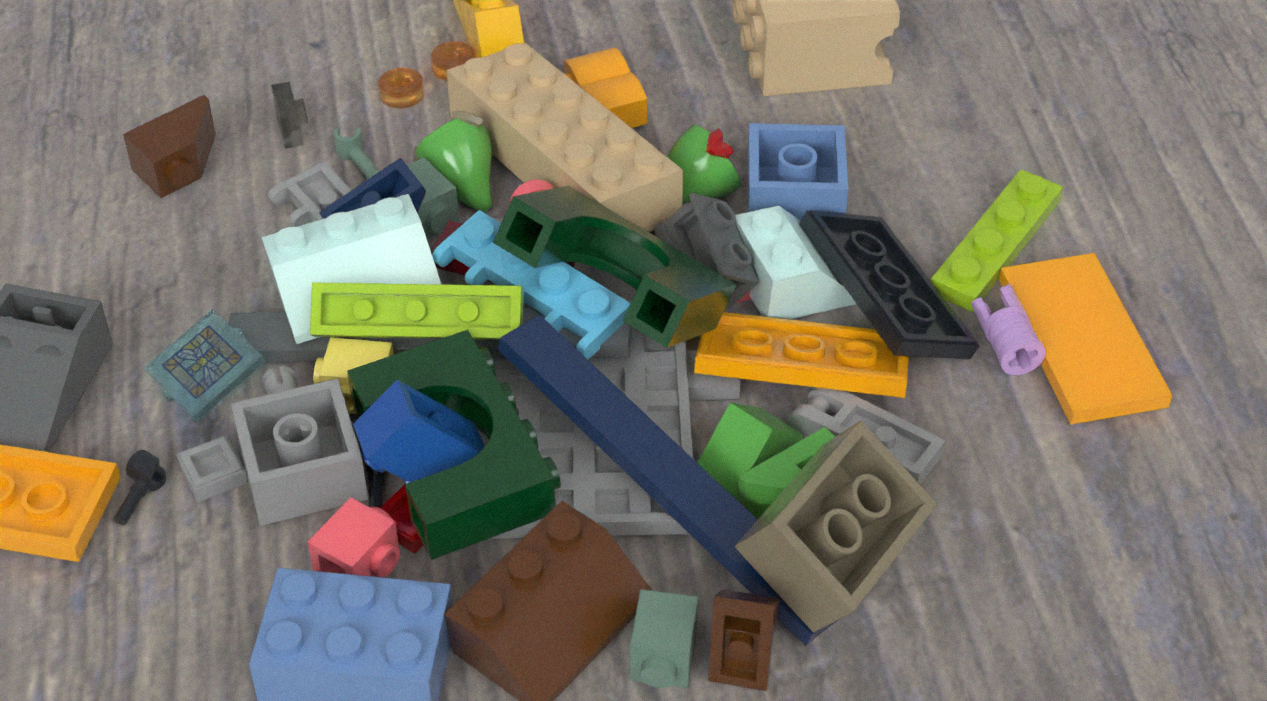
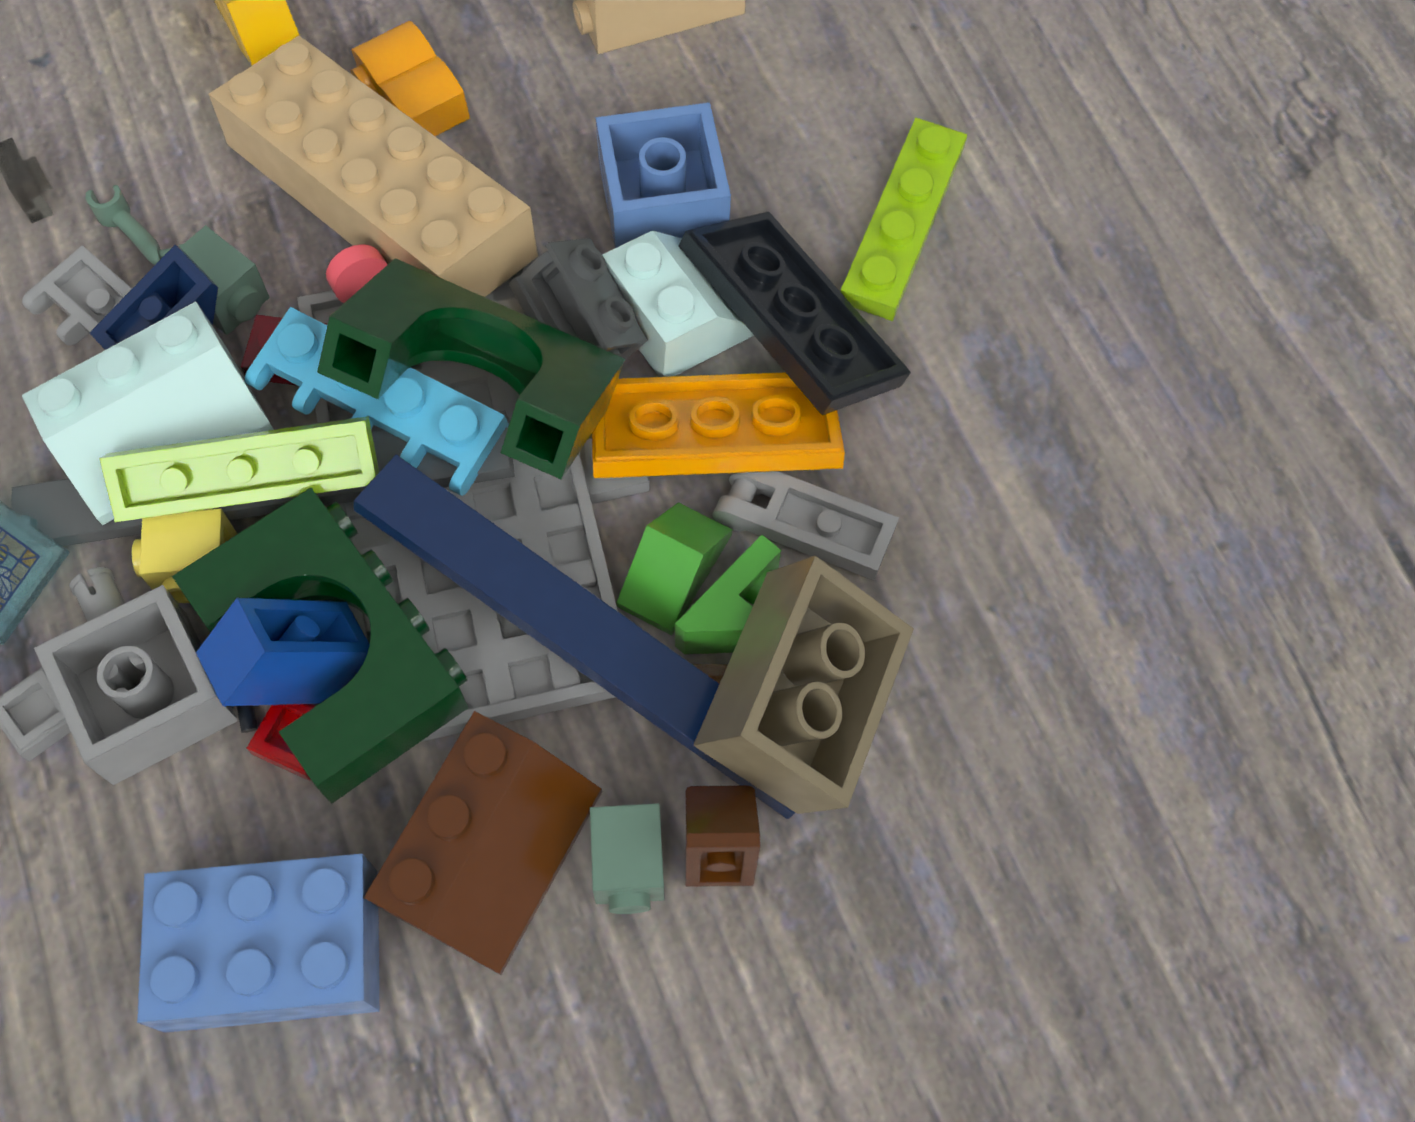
camera: 15 degrees left, 20 degrees up
coral brick [308,497,400,578] -> none
clear orange tile [378,67,424,109] -> none
bright green hat [413,111,493,213] -> none
clear orange tile [431,41,475,81] -> none
bright green hat [667,124,741,204] -> none
lavender hinge [971,284,1046,375] -> none
light orange tile [999,253,1173,425] -> none

